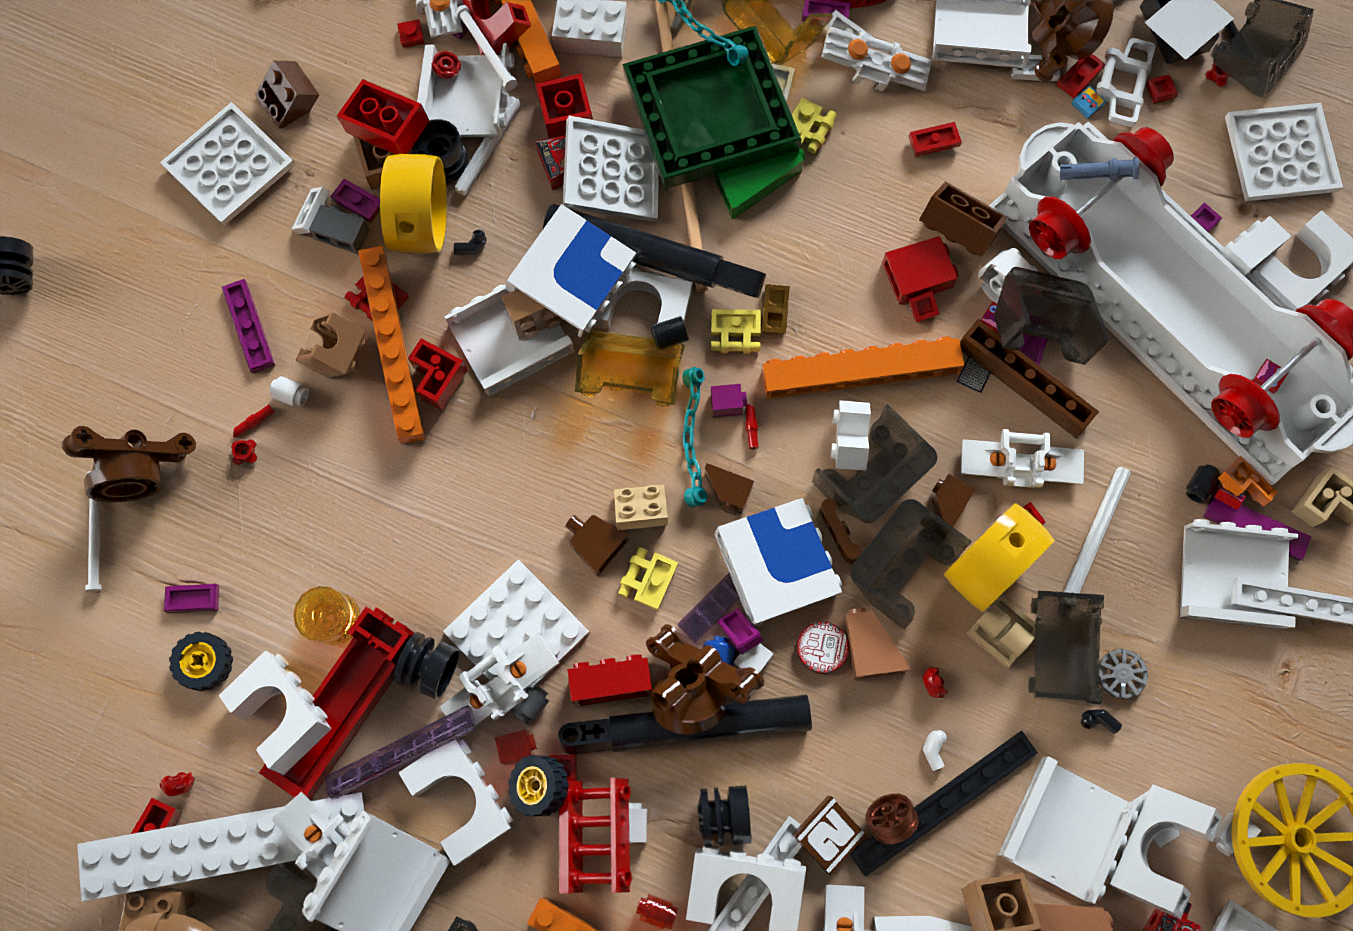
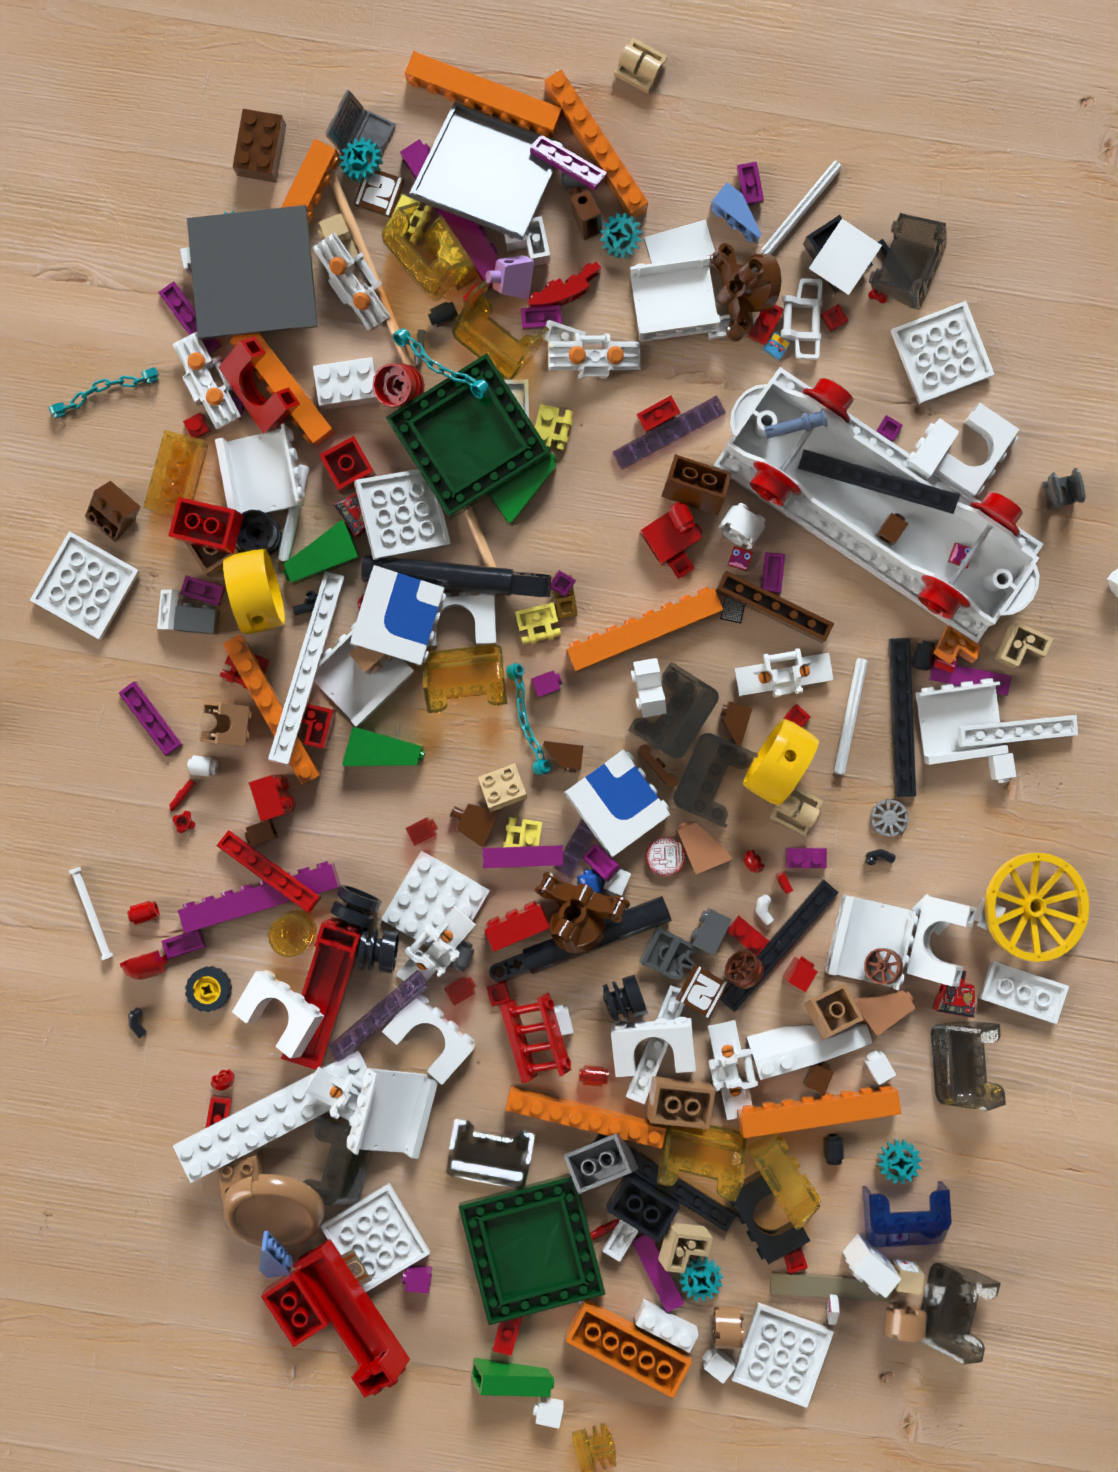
camera: 20 degrees left, 15 degrees up
reddish brown piece [62,426,196,503] -> none
red plate [431,51,461,79] -> none
white bar [455,5,518,91] -> none
black wheel [508,755,569,817] -> none
black piece [650,315,689,351] -> none
red piece [745,404,759,450] -> none
clear smoke windscreen [994,267,1110,365] -> none
clear smoke windscreen [1028,591,1104,707] -> none
none -> red brick [119,950,168,980]
none -> red brick [127,901,160,925]
none -> black arm [128,1008,147,1038]
none -> clear yellow brick [143,430,209,517]
none -> magenta brick [178,861,341,933]
none -> red tile [216,830,321,914]
none -> reddish brown brick [245,819,278,847]
none -> red brick [248,774,296,821]
none -> white plate [268,571,345,766]
none -> green slope [283,520,360,585]
none -> black wheel [330,885,382,928]
none -> green slope [342,727,426,766]
none -> red wheel [372,363,425,407]
none -> clear red brick [405,817,438,846]
none -> magenta tile [483,845,563,868]
none -> magenta tile [551,569,576,597]
none -> clear purple tile [612,395,726,470]
none -> dark grey plate [639,927,697,979]
none -> red brick [668,502,695,533]
none -> dark grey brick [690,907,732,956]
none -> red plate [727,915,769,956]
none -> red tile [776,871,793,894]
none -> red brick [782,956,818,993]
none -> magenta plate [786,848,827,868]
none -> black tile [798,449,960,514]
none -> copper wheel [864,948,903,984]
none -> reddish brown brick [875,513,909,547]
none -> black tile [889,638,916,797]
none -> white brick [987,753,1016,783]

